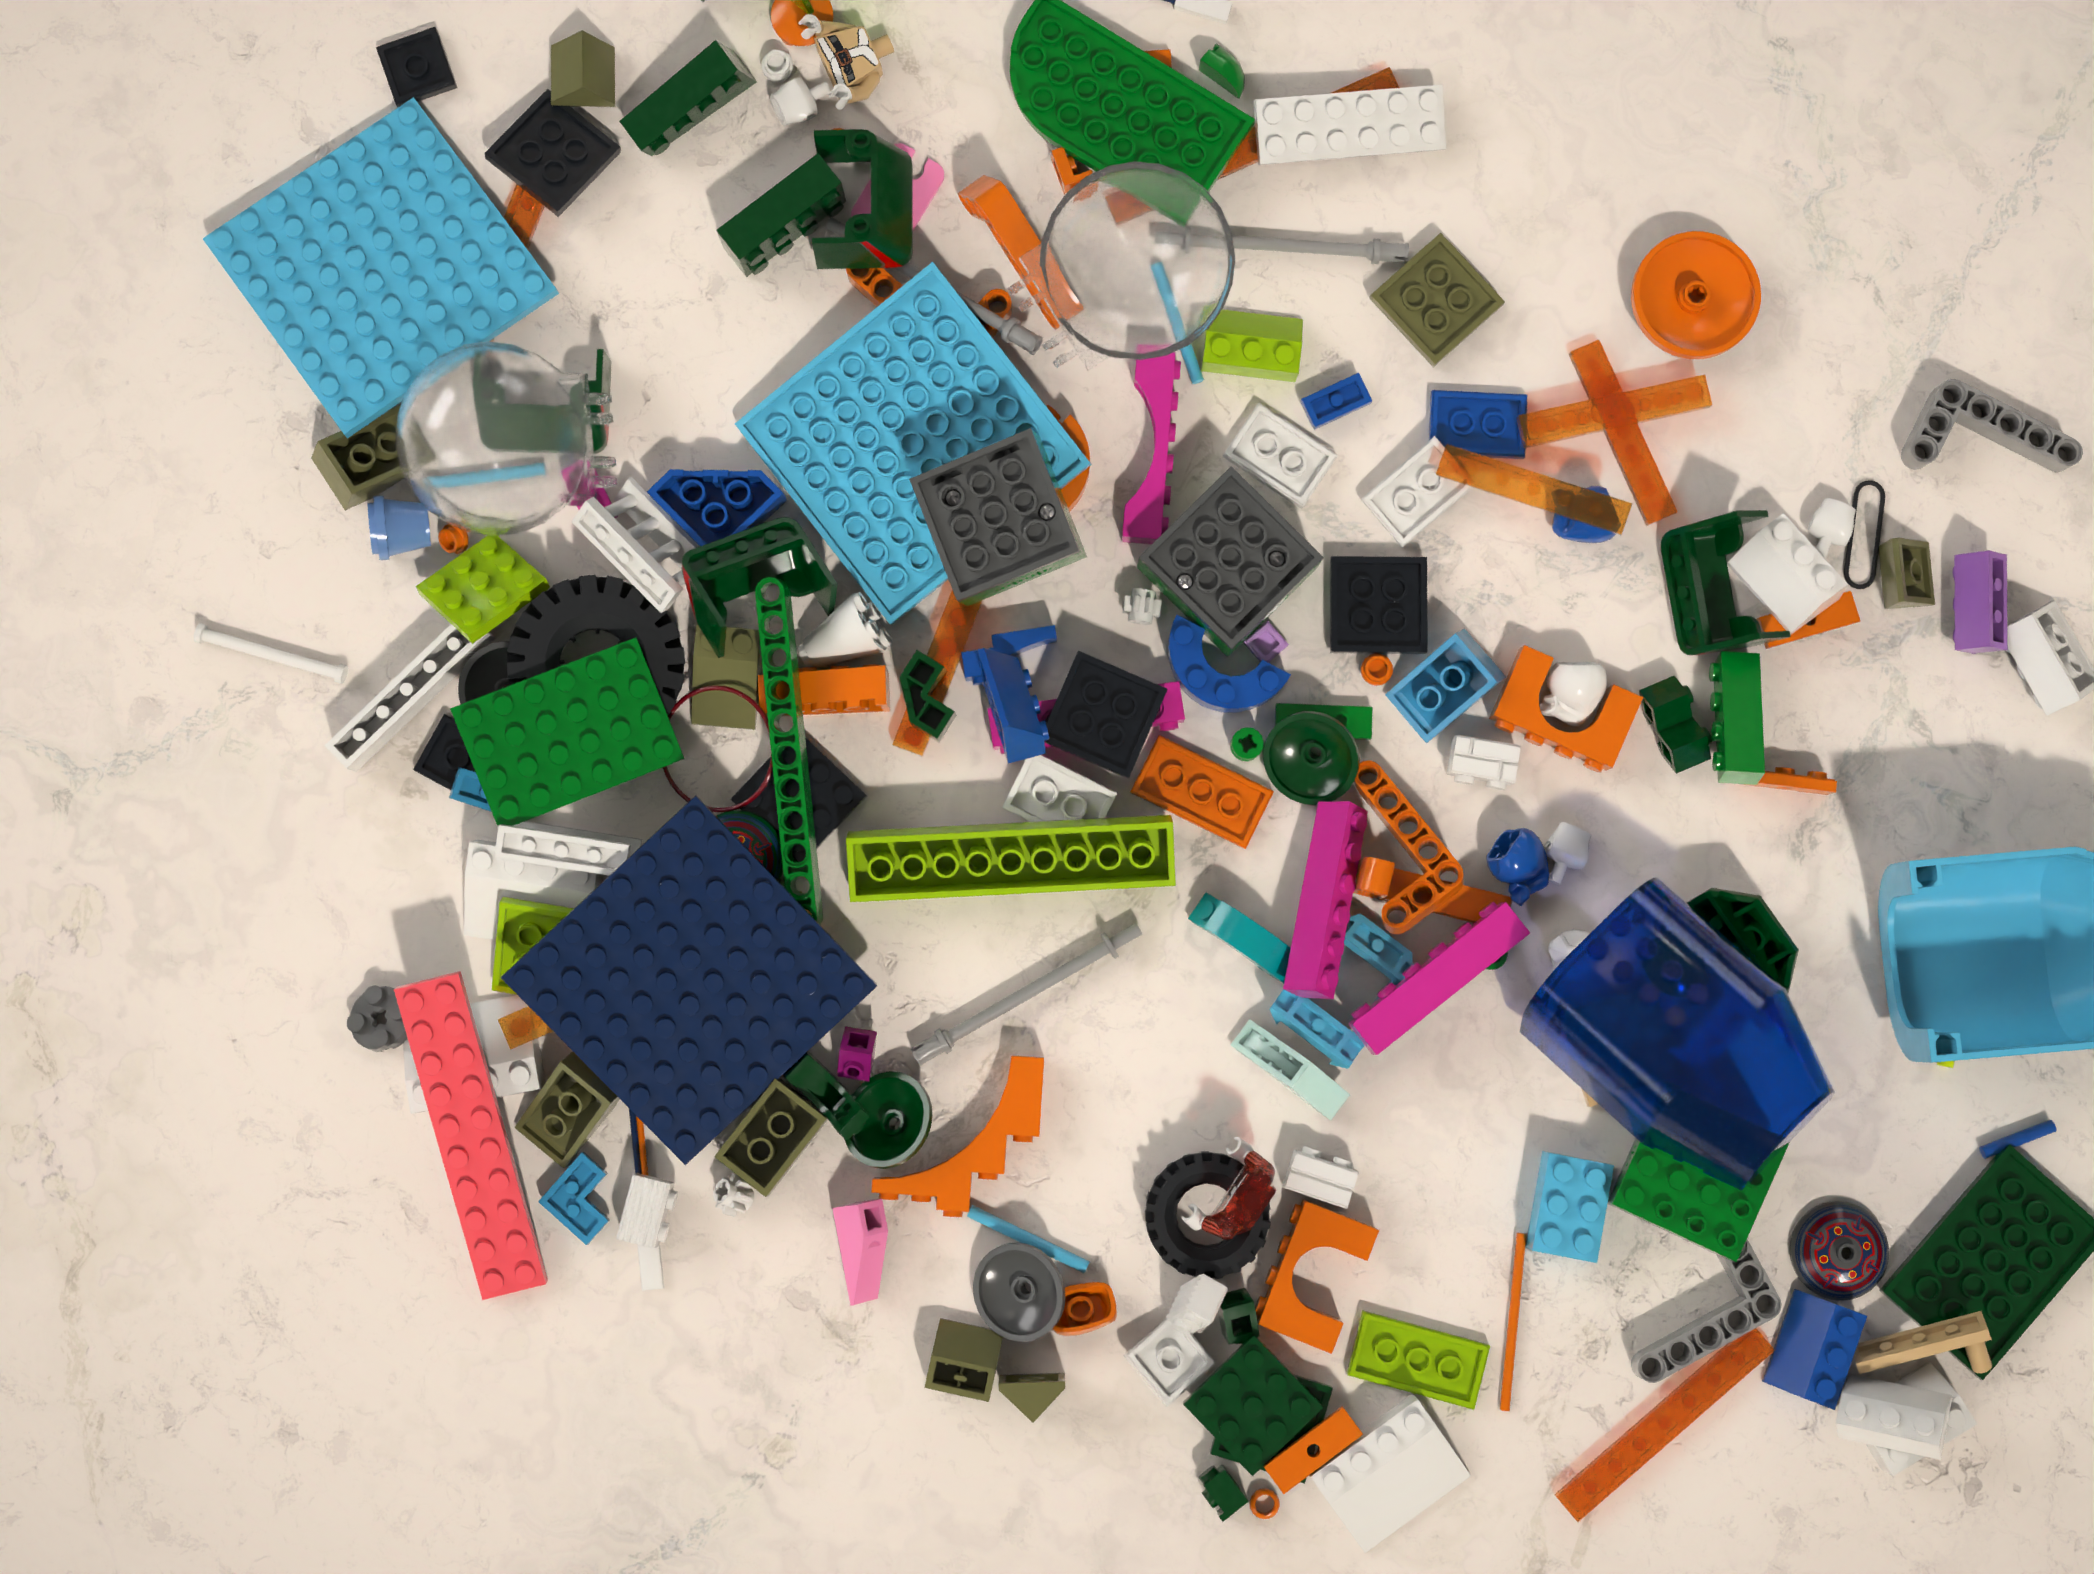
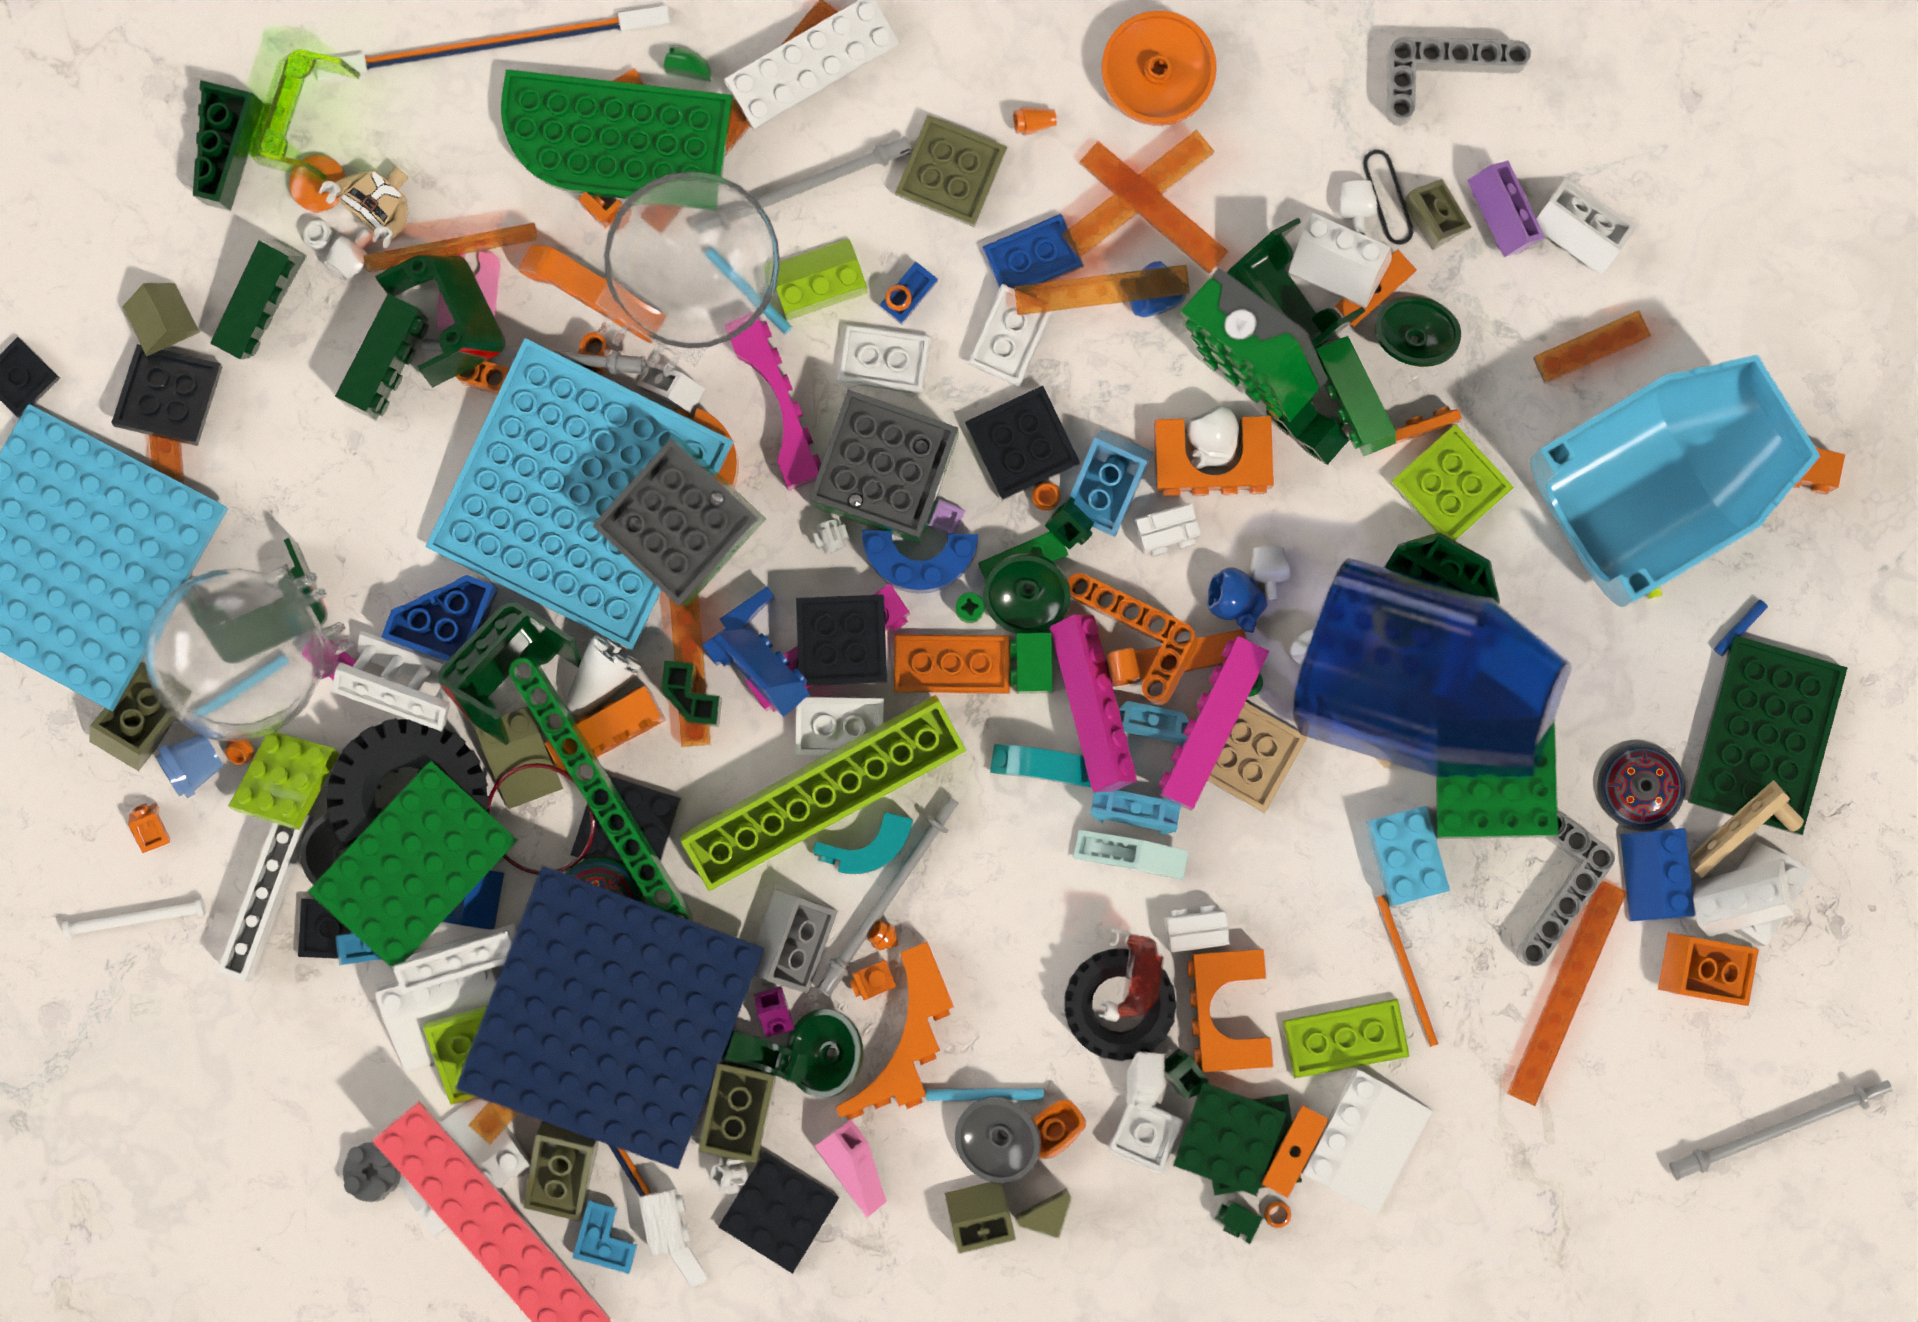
camera: 25 degrees left, 0 degrees up
none -> orange bracket [128,803,170,854]
none -> clear orange tile [363,222,537,272]
none -> blue slope [443,870,505,930]
none -> white slope [636,360,705,413]
none -> black plate [718,1151,839,1274]
none -> light grey slope [754,889,838,994]
none -> teal arch [813,812,913,874]
none -> orange bracket [850,960,897,1001]
none -> orange plate [867,921,898,950]
none -> orange piece [885,285,912,311]
none -> green brick [1011,633,1052,694]
none -> orange cone [1013,107,1057,136]
none -> dark green brick [1045,497,1094,550]
none -> green piece [1180,268,1328,422]
none -> tan plate [1207,702,1308,813]
none -> dark green dish [1375,296,1461,367]
none -> lime plate [1390,424,1514,541]
none -> clear orange plate [1533,310,1651,384]
none -> orange slope [1658,932,1759,1006]

